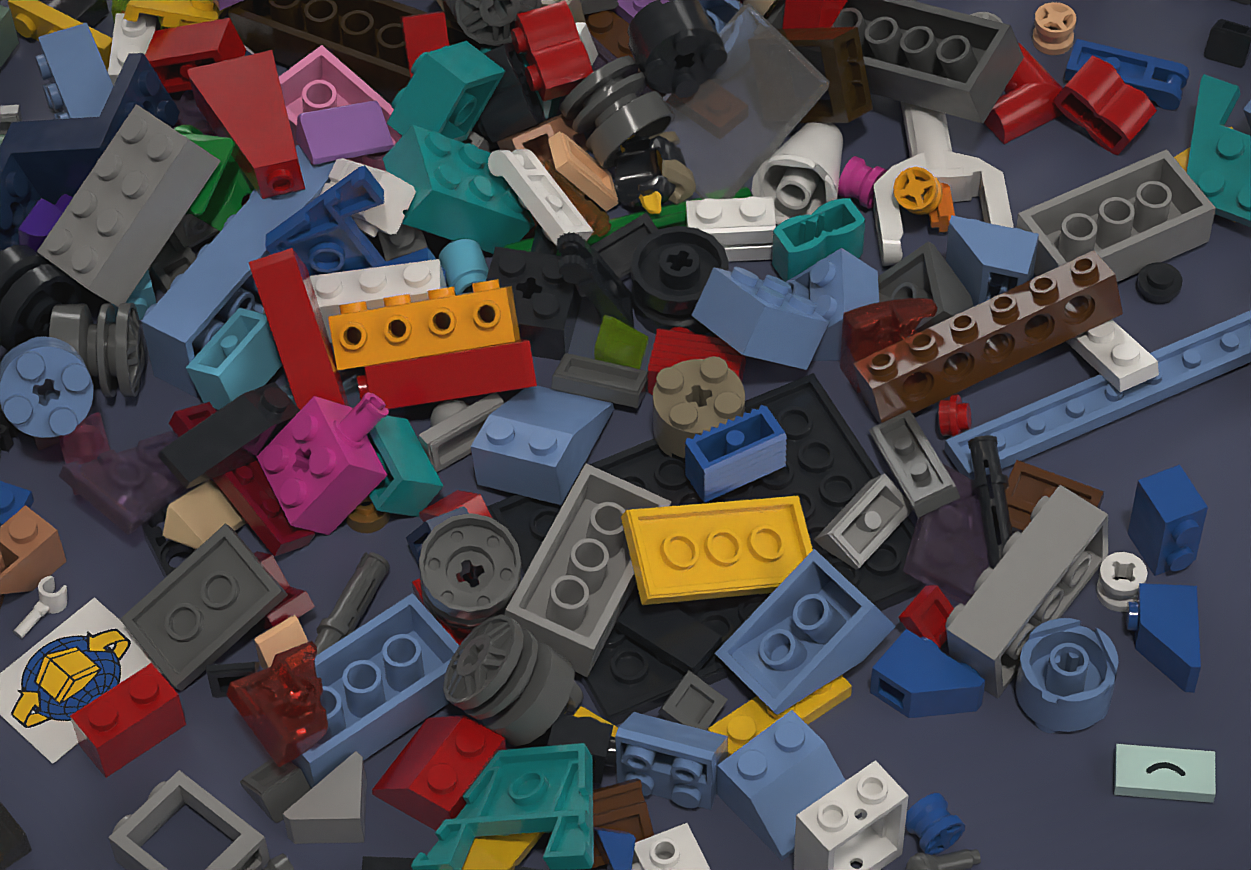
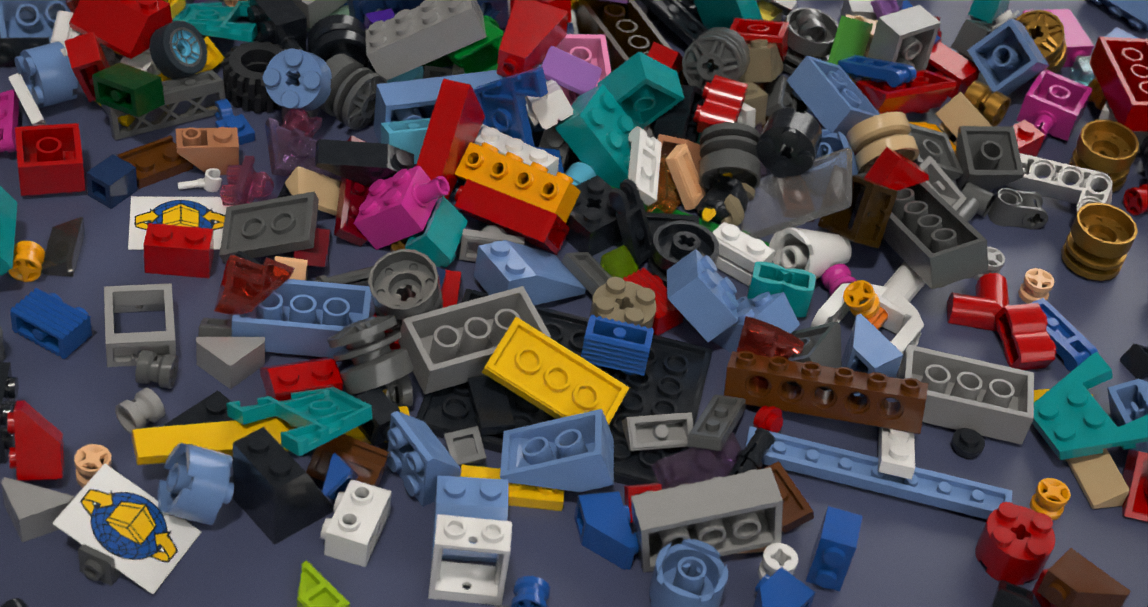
camera: 30 degrees right, 10 degrees down
none -> clear pink hips [220,156,274,206]

